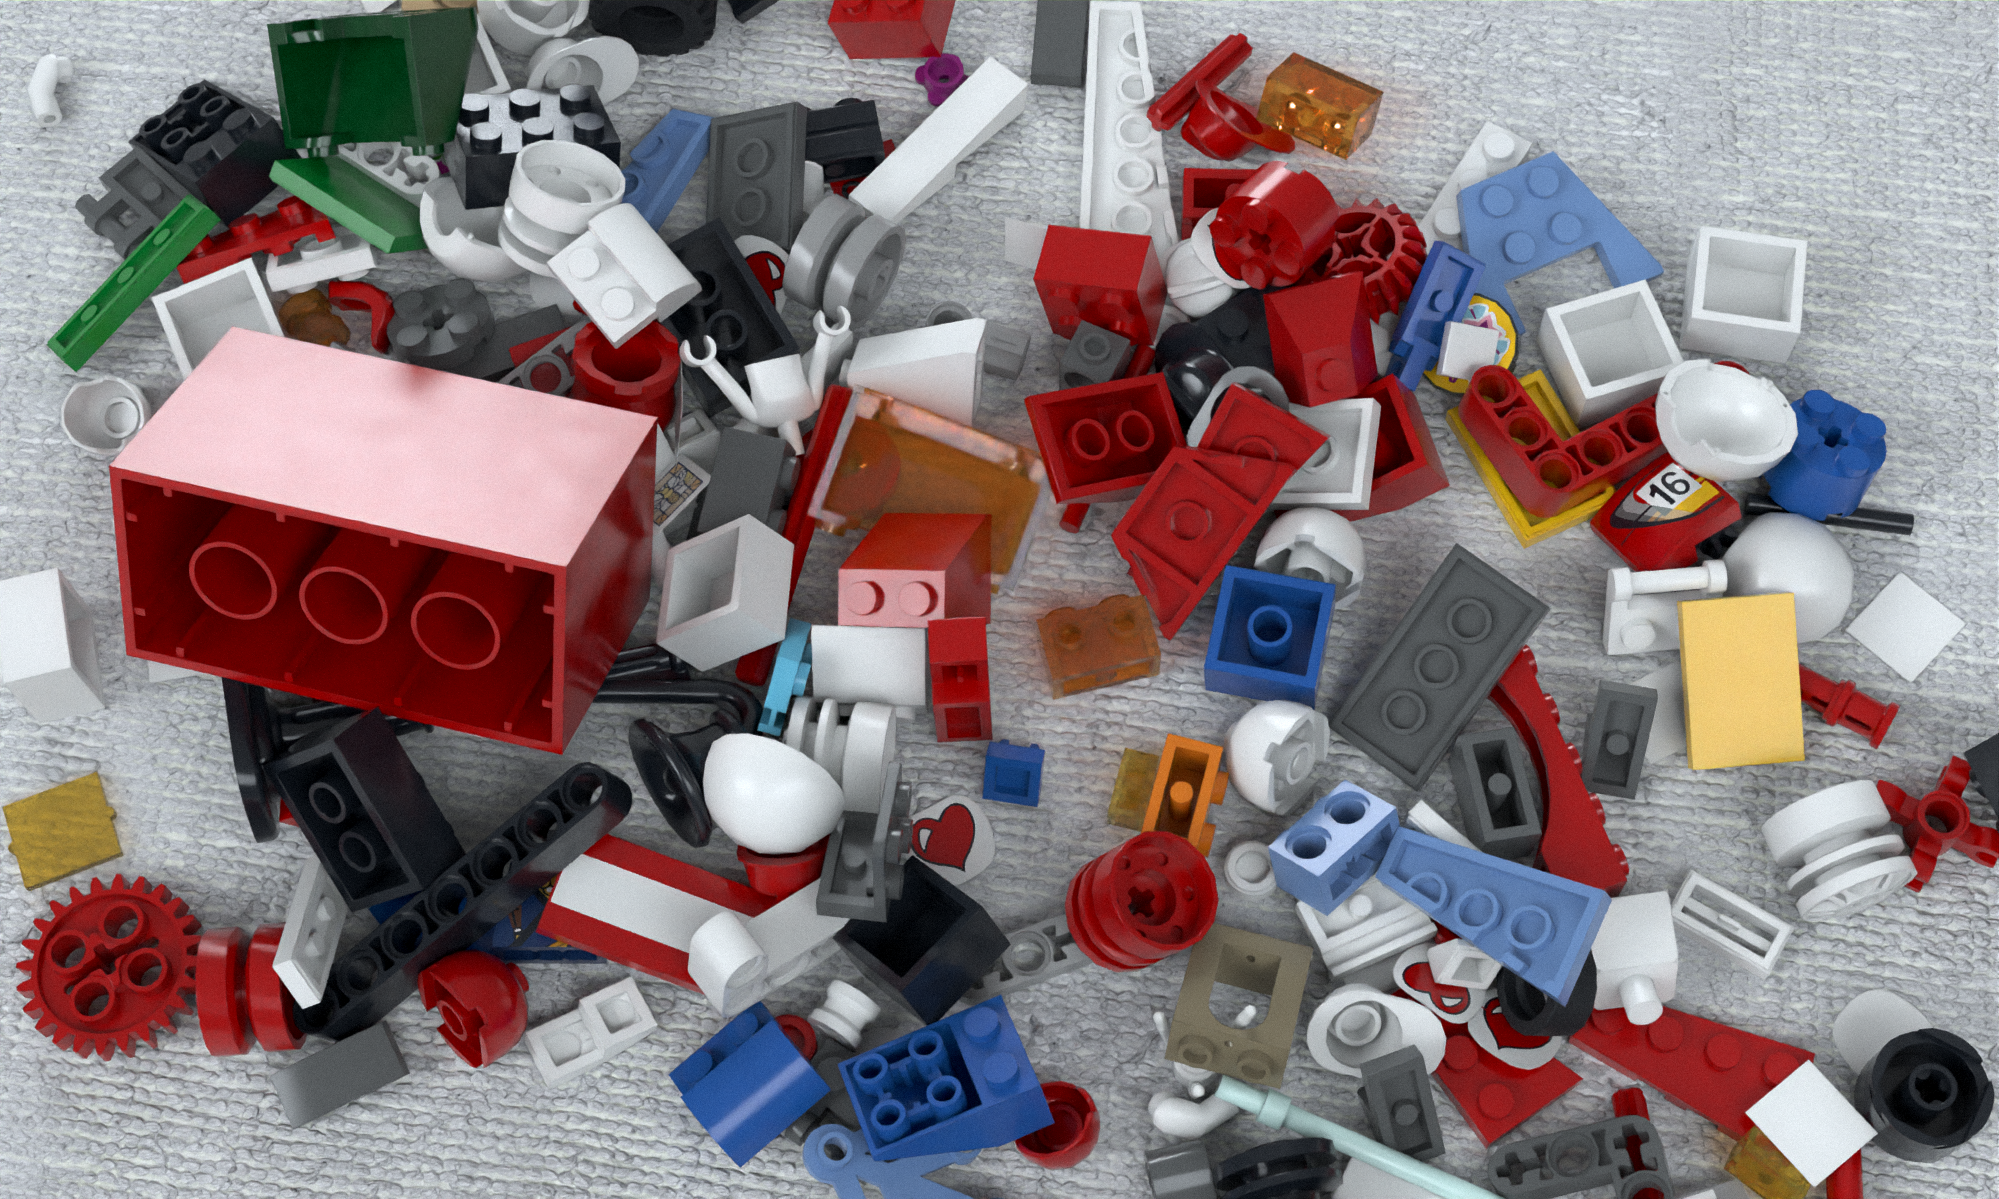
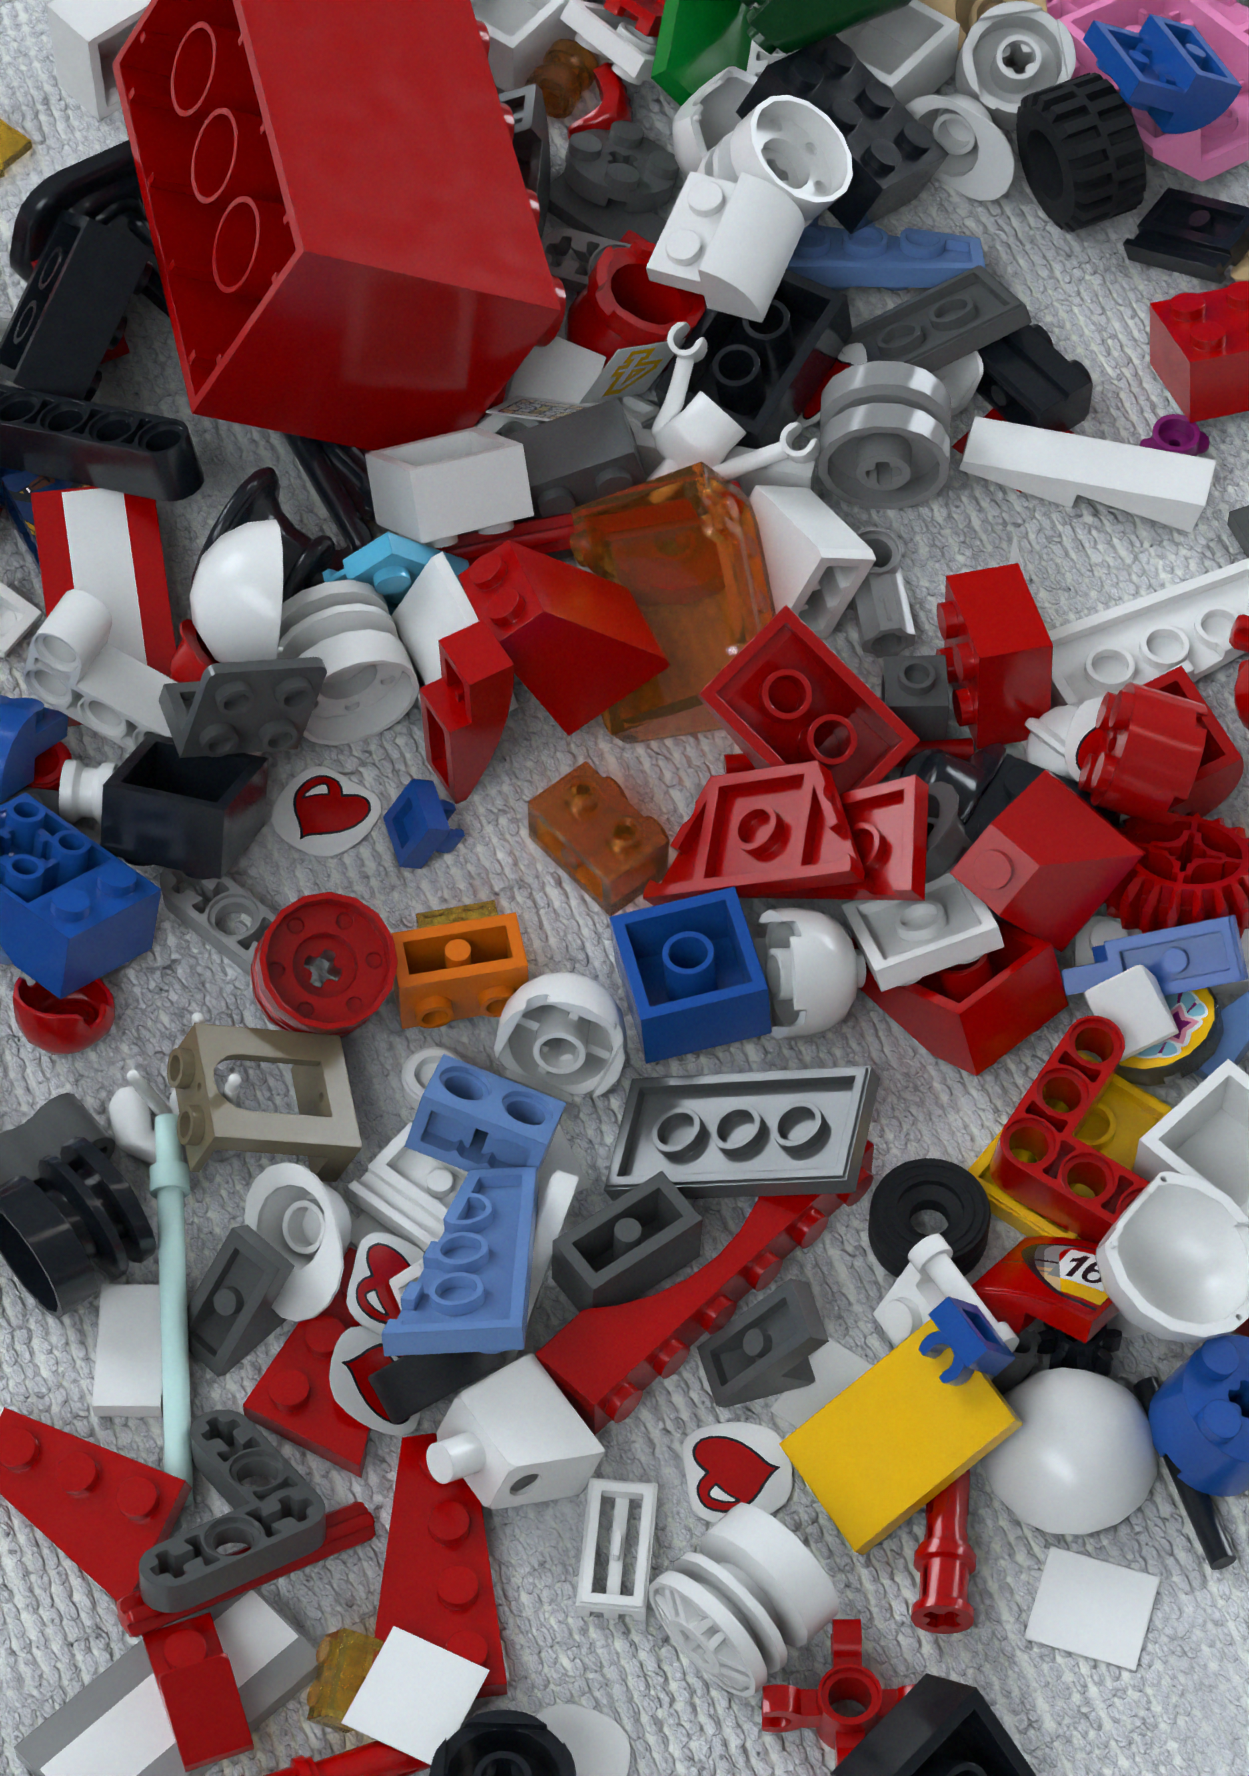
camera: 60 degrees right, 10 degrees down
none -> sticker [682,1422,793,1523]
none -> black tyre [868,1158,991,1278]
none -> blue tile [918,1296,1016,1386]

